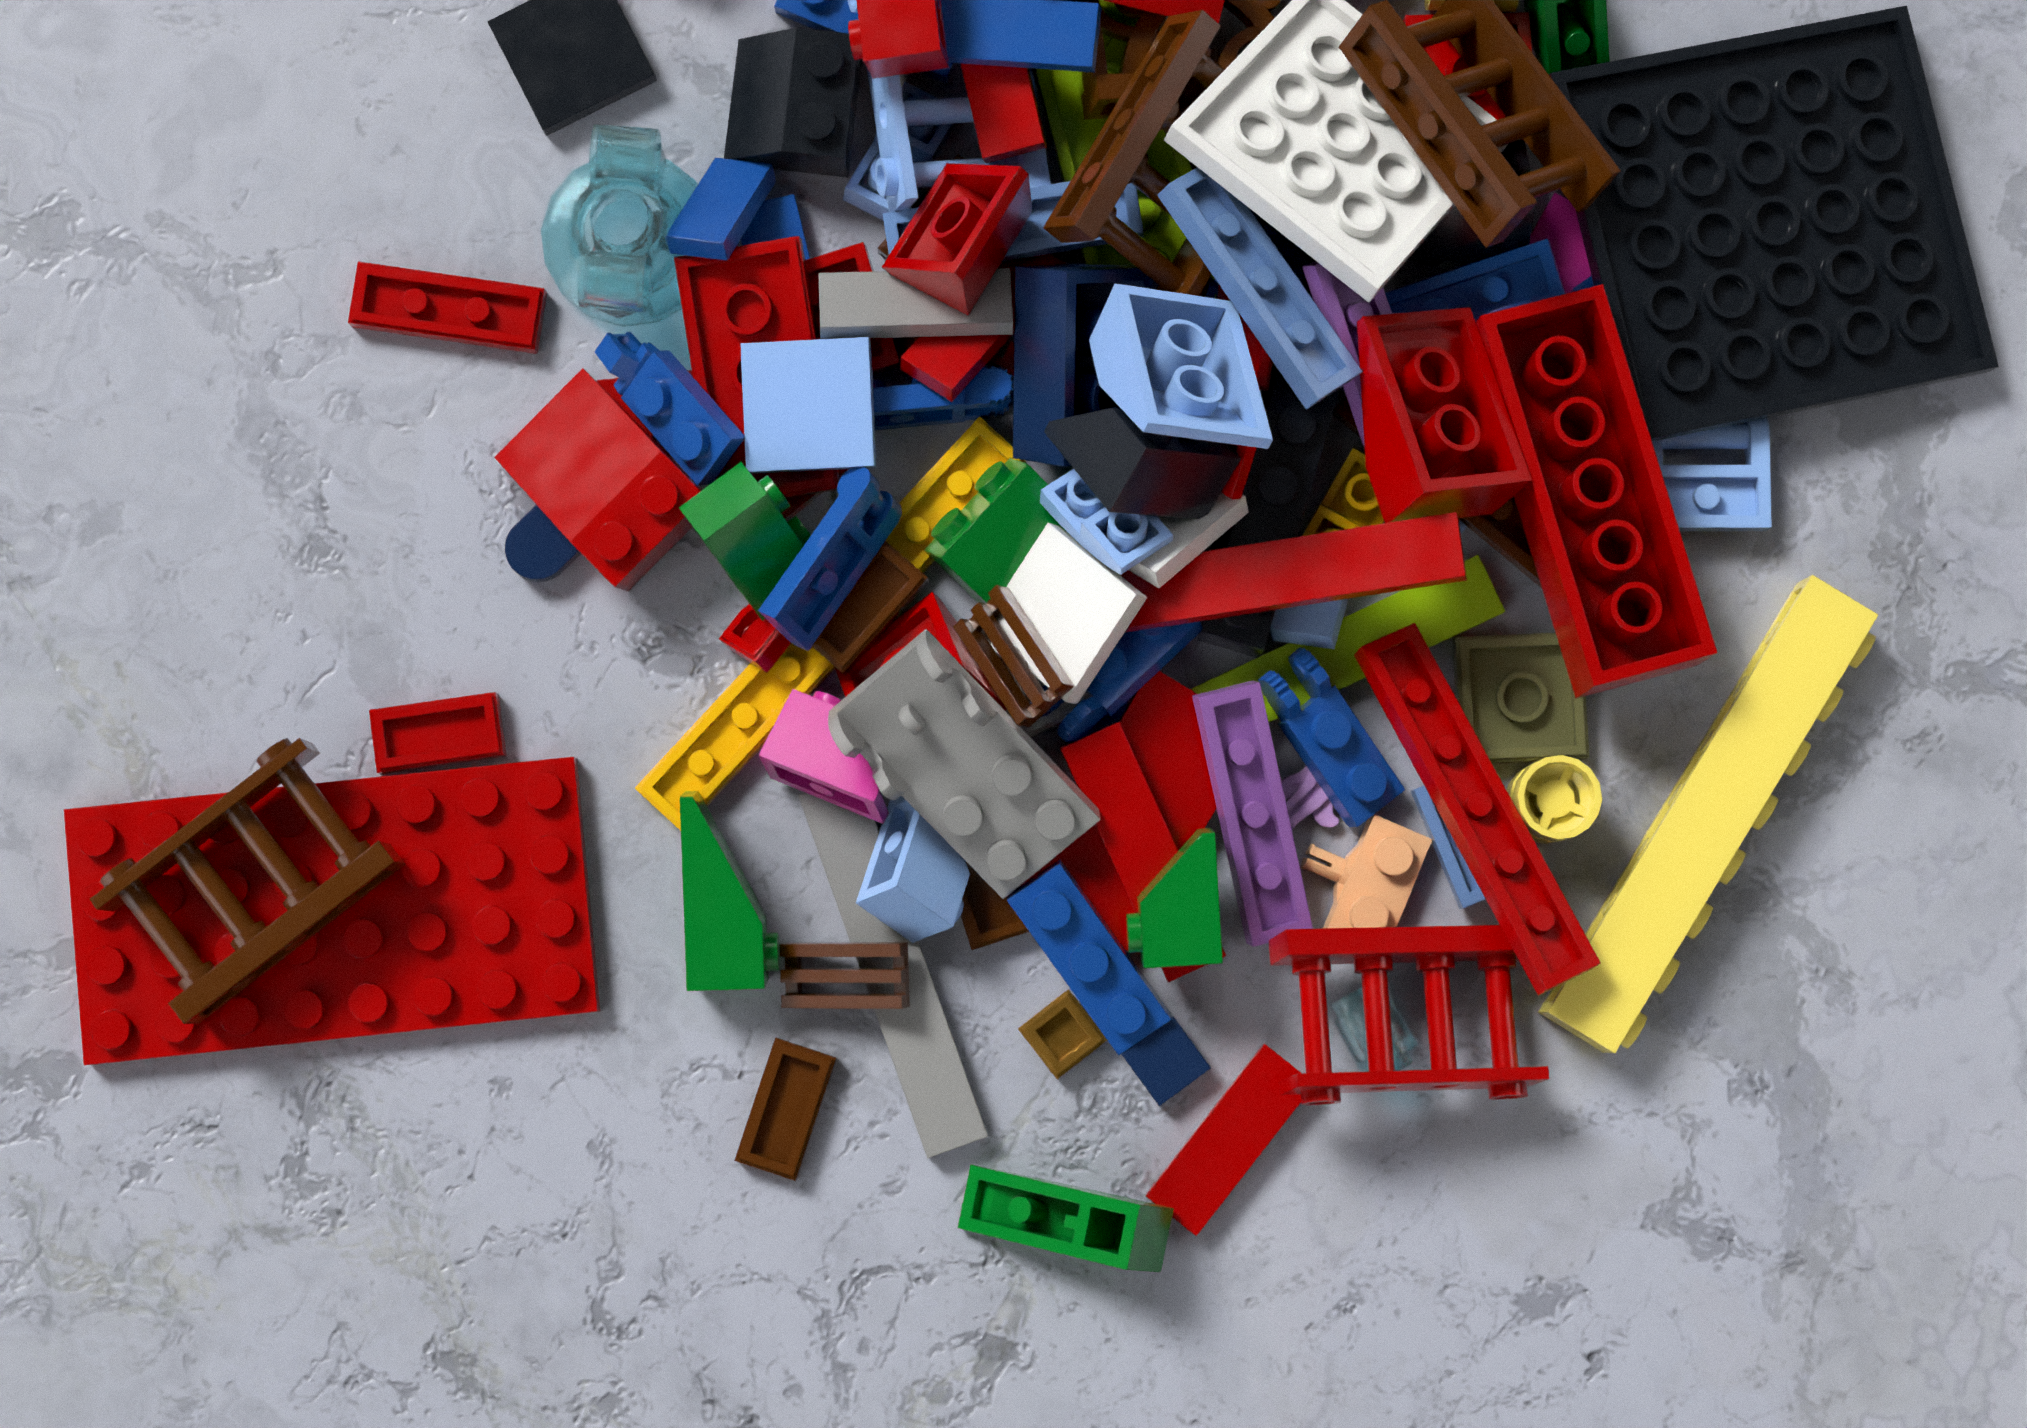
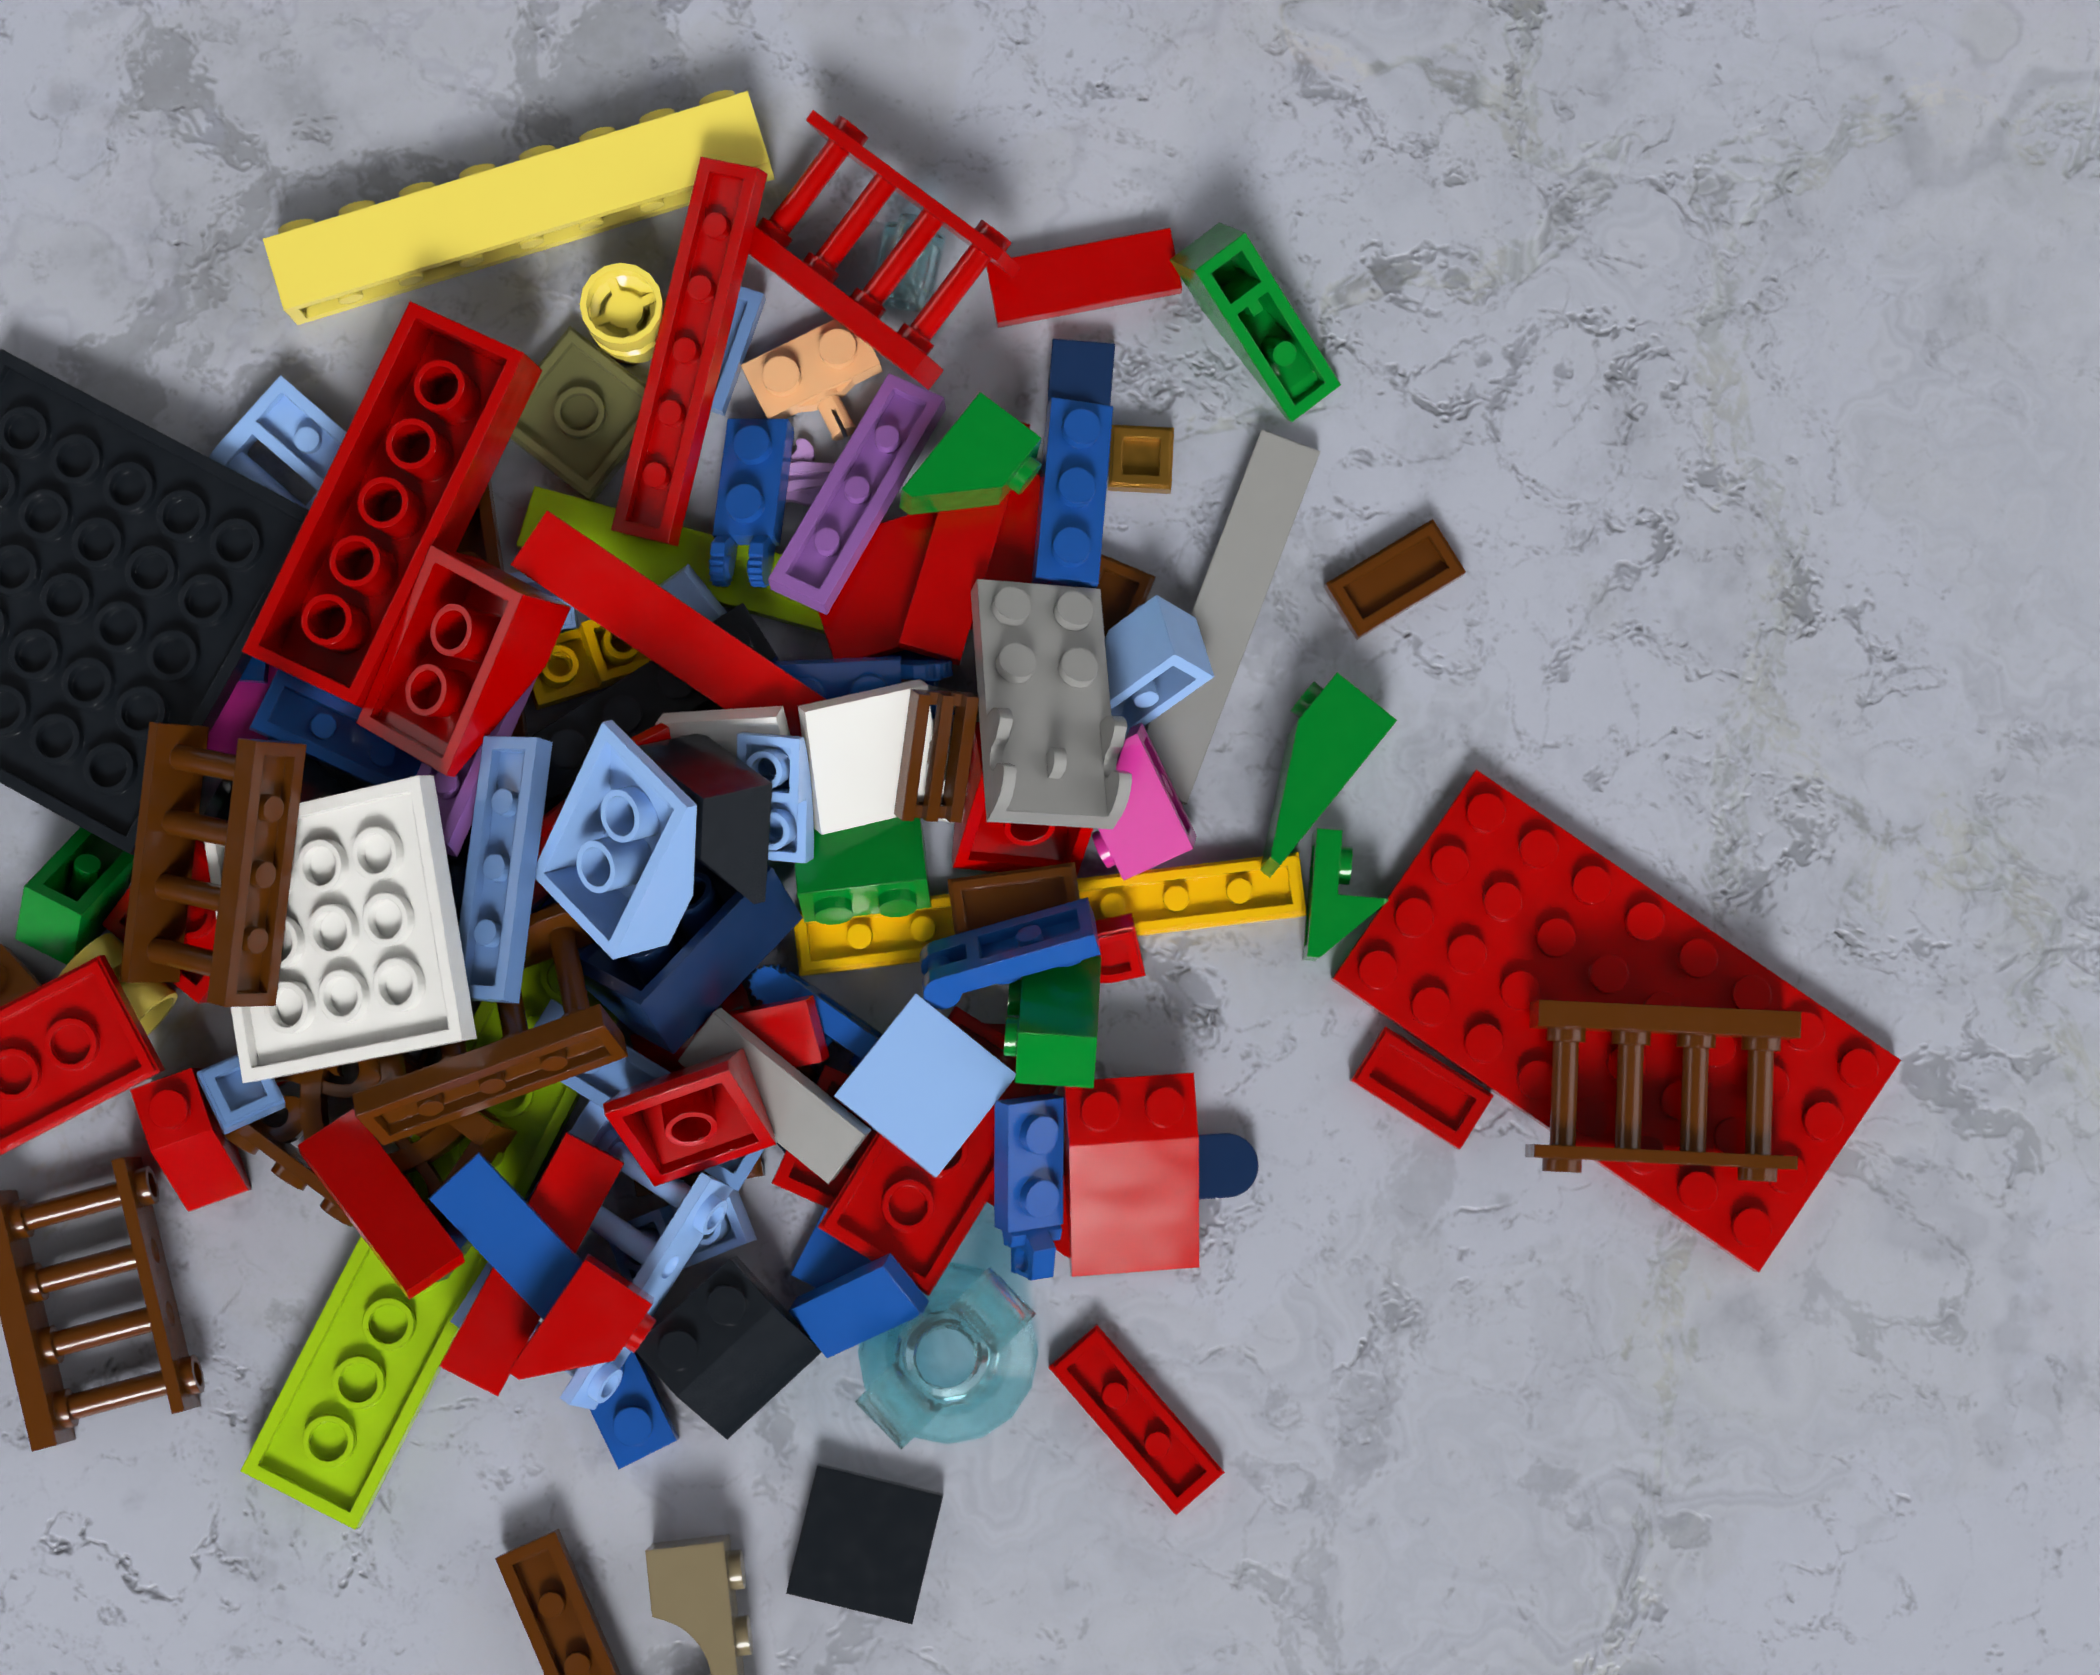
camera: 135 degrees left, 0 degrees up
reddish brown tile [779,942,910,1009] -> none
none -> green slope [1302,828,1389,961]

